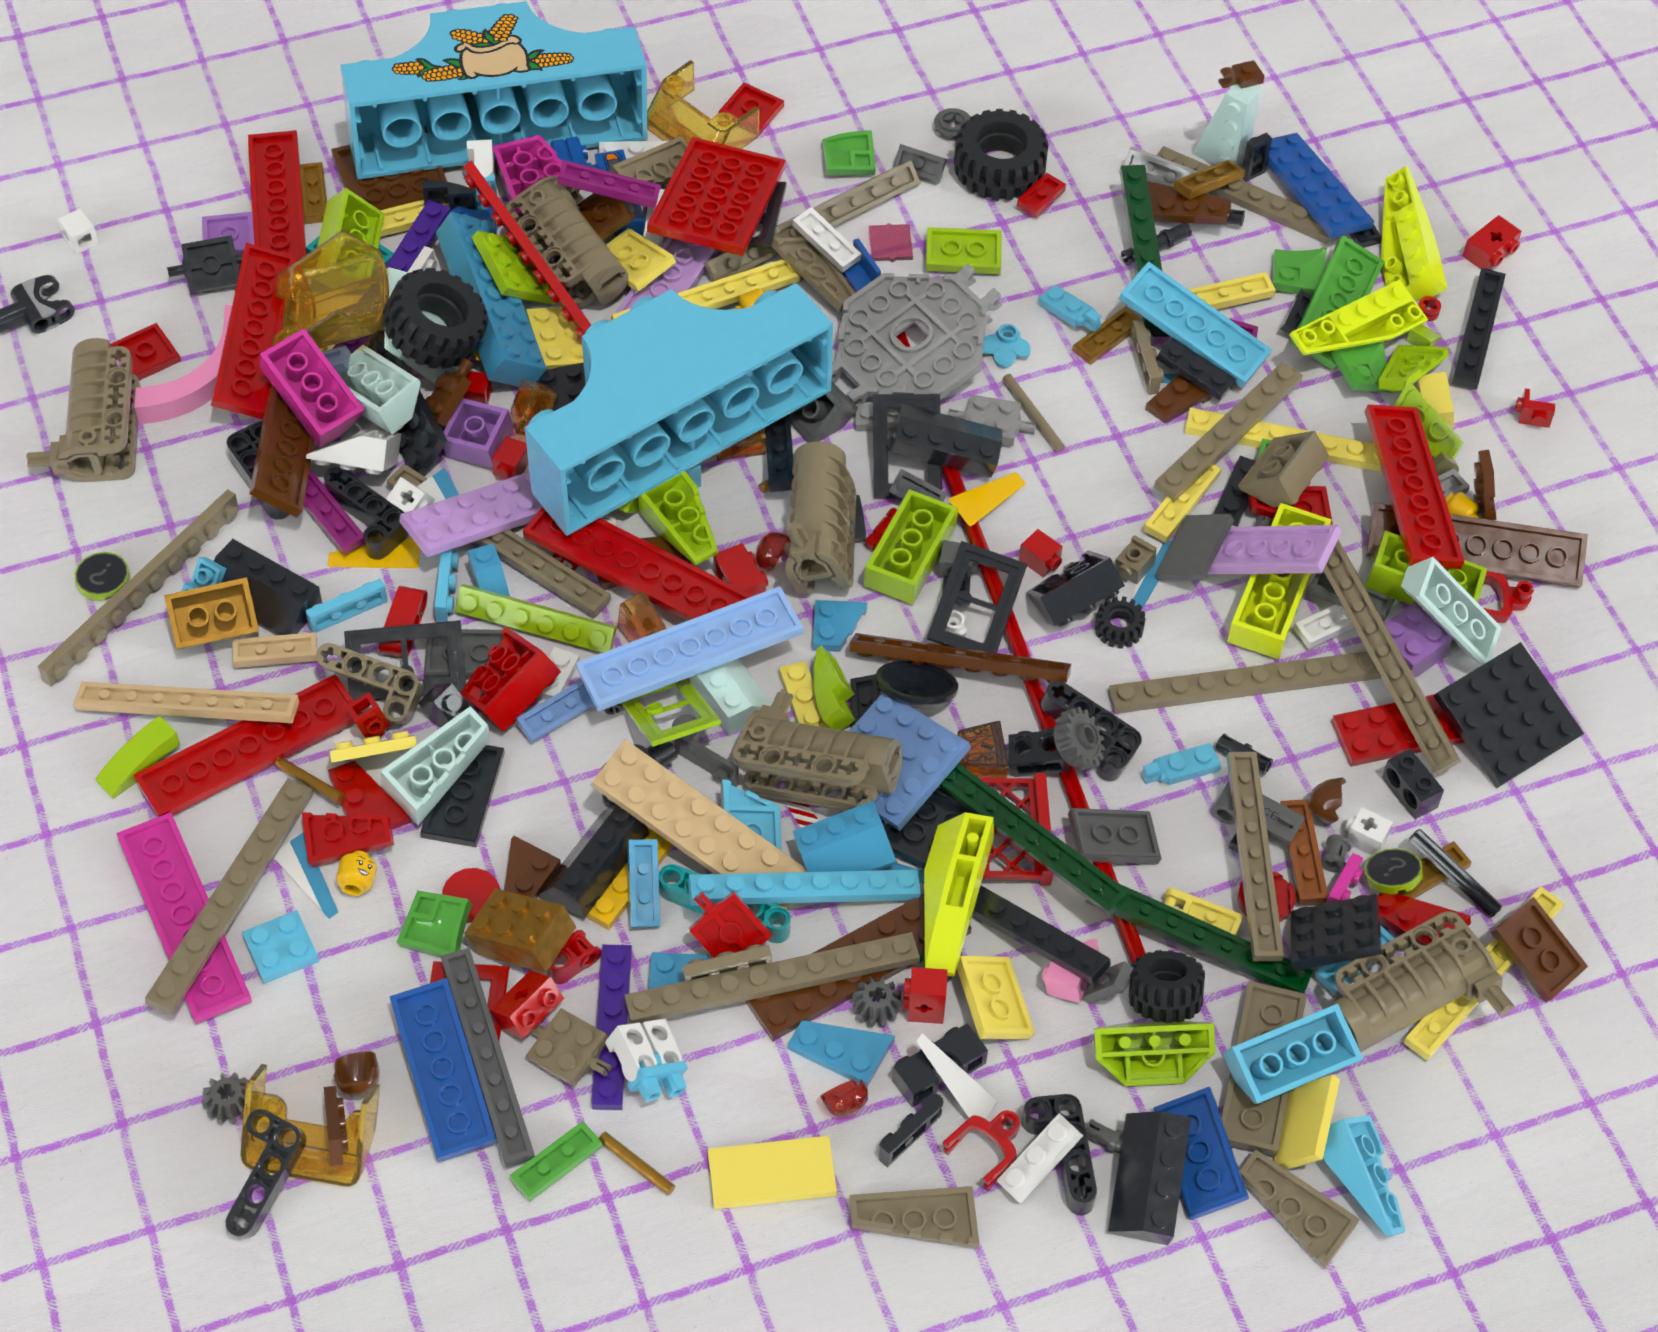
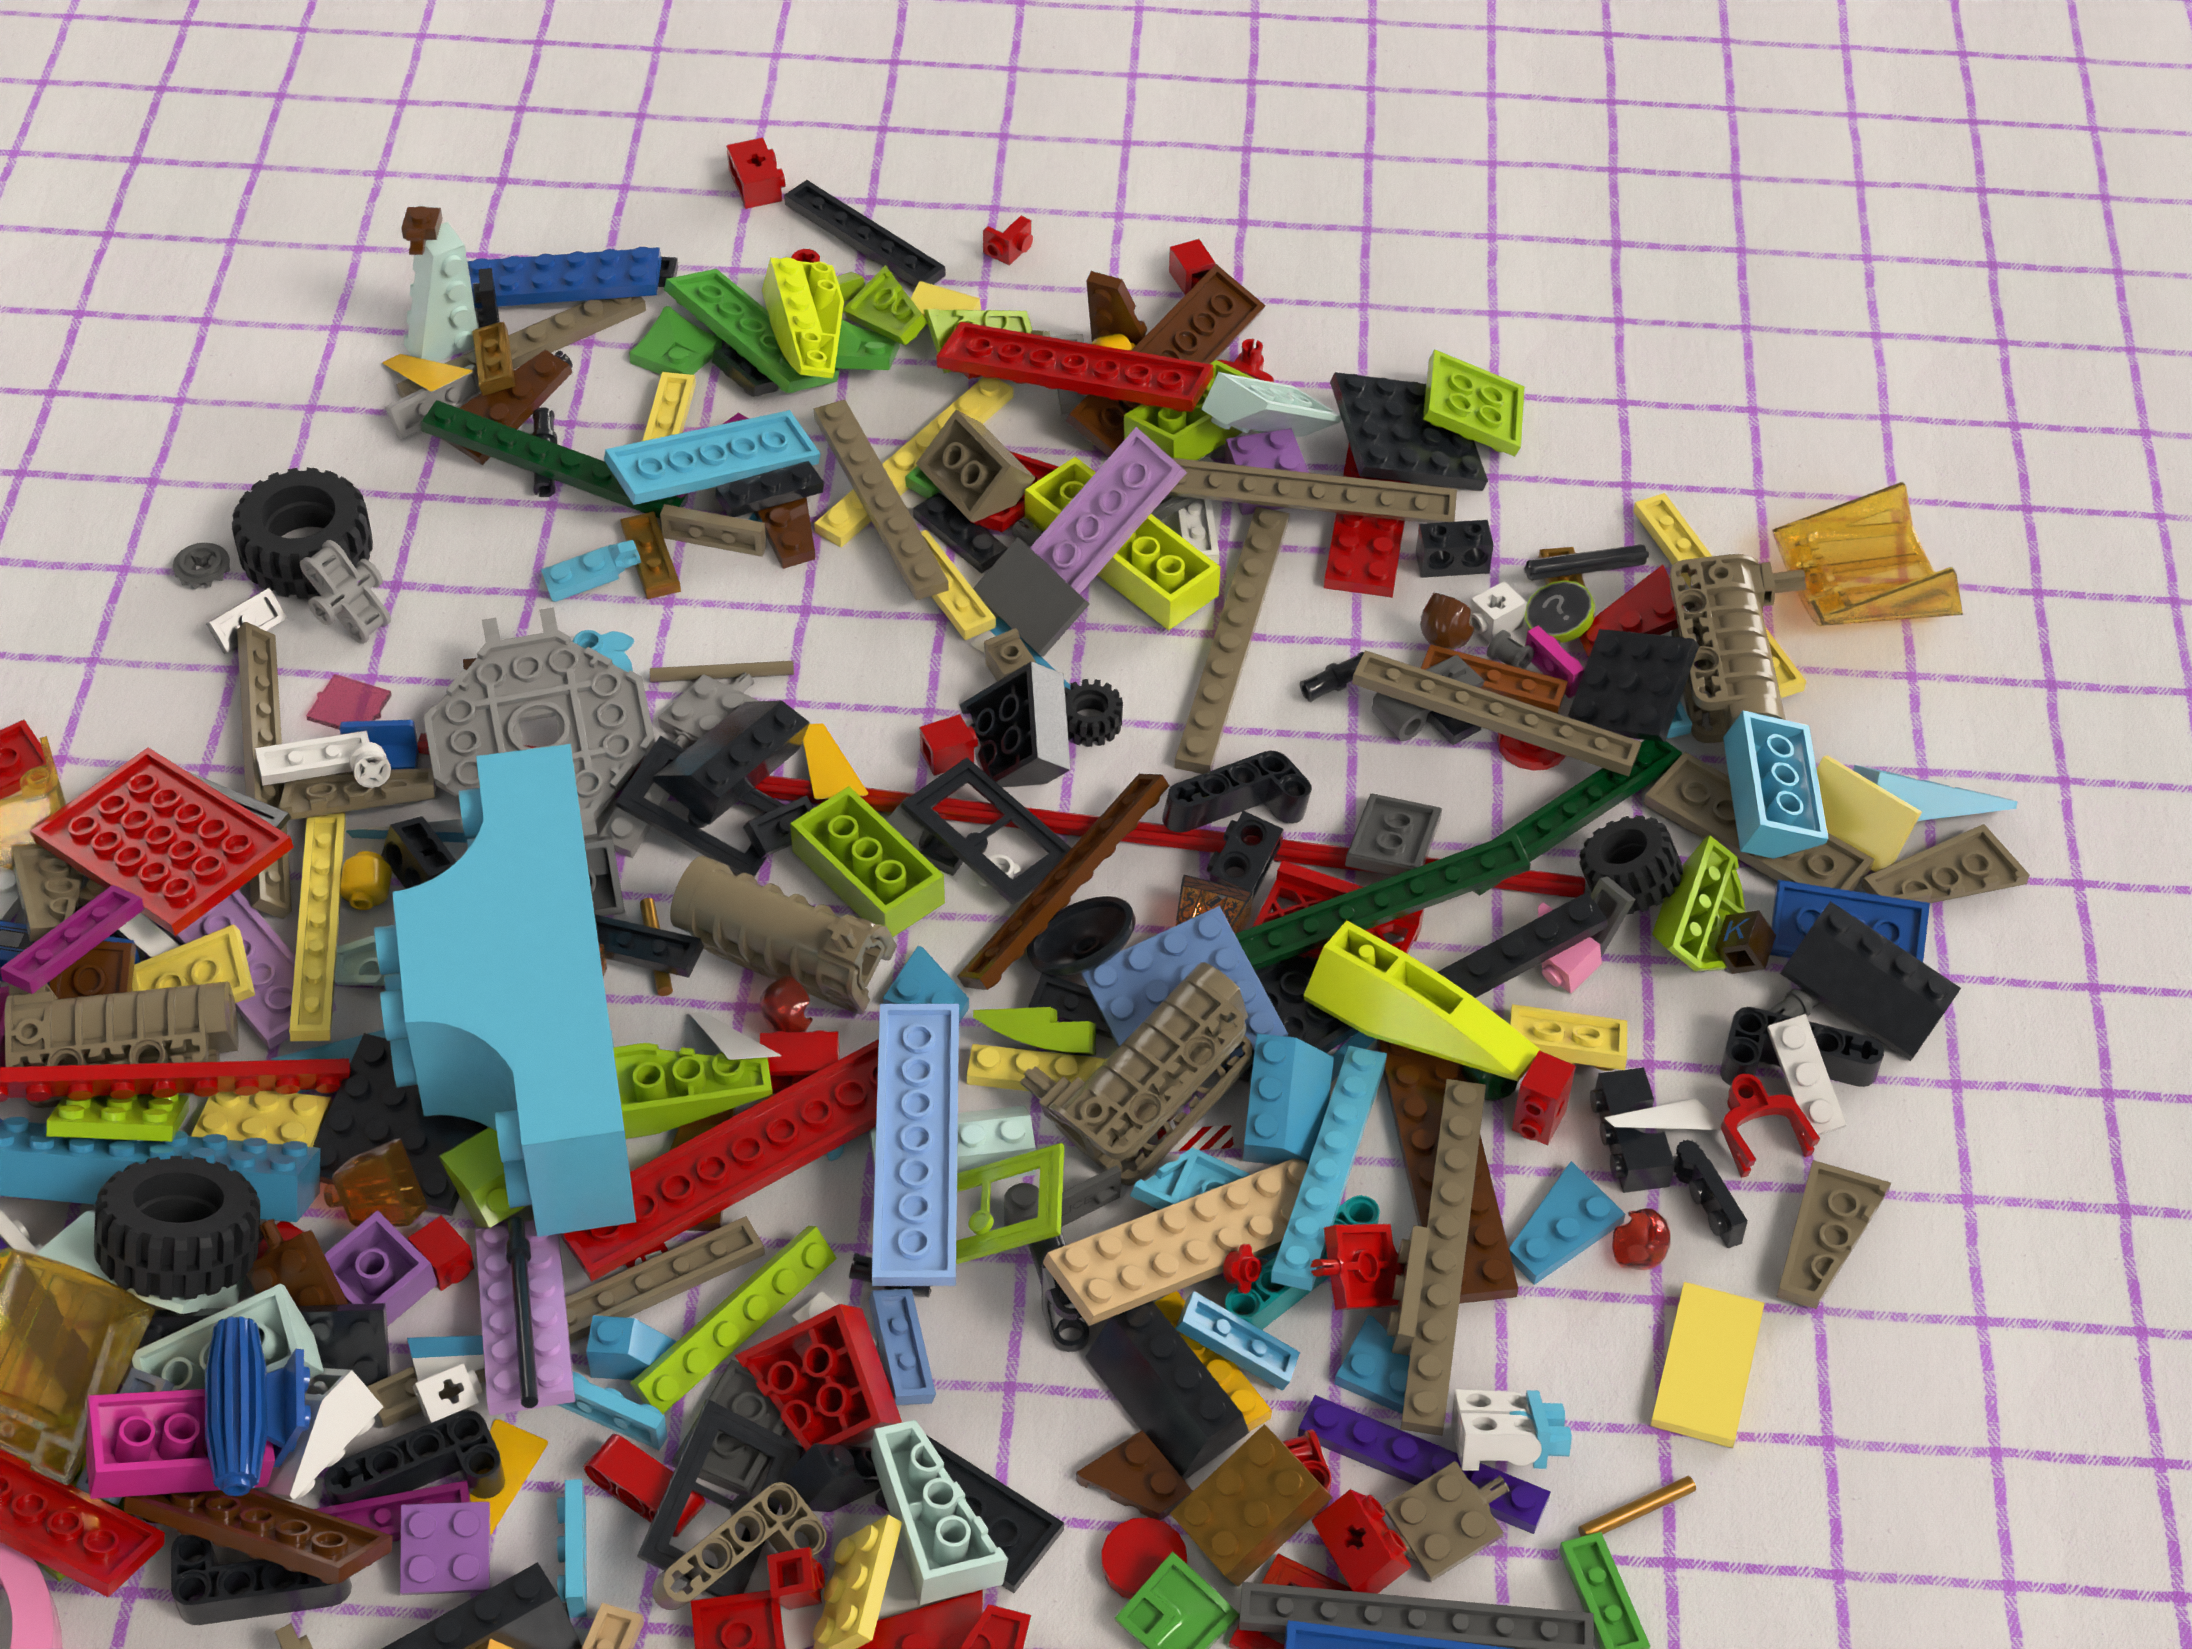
camera: 65 degrees left, 5 degrees down
clear orange torso [617,591,666,643] -> none
bright green plate [821,130,876,175] -> none
dark grey gear [852,976,902,1028] -> none
red axle [865,508,897,552] -> none
lime plate [926,227,1002,274] -> none
red plate [1016,173,1066,218] -> none
dark grey gear [1054,707,1105,770] -> none
medium azure hinge [1141,743,1221,785] -> none
light yellow plate [1164,888,1244,935] -> none
neon yellow wedge [1381,166,1448,301] -> none
reddish brown plate [1491,897,1588,1003] -> none
none -> blue plate [205,1316,311,1496]
none -> light grey axle [300,540,391,644]
none -> white wheel [349,742,391,788]
none -> yellow sticker [383,354,473,392]
none -> medium lavender plate [400,1502,490,1595]
none -> black bar [505,1217,538,1408]
none -> white sticker [689,1012,782,1060]
none -> red brick [1169,239,1216,295]
none -> red plate [1223,1243,1262,1294]
none -> lime plate [1423,349,1525,457]
none -> dark brown brick [1715,910,1776,974]
none -> clear yellow windscreen [1772,482,1963,626]

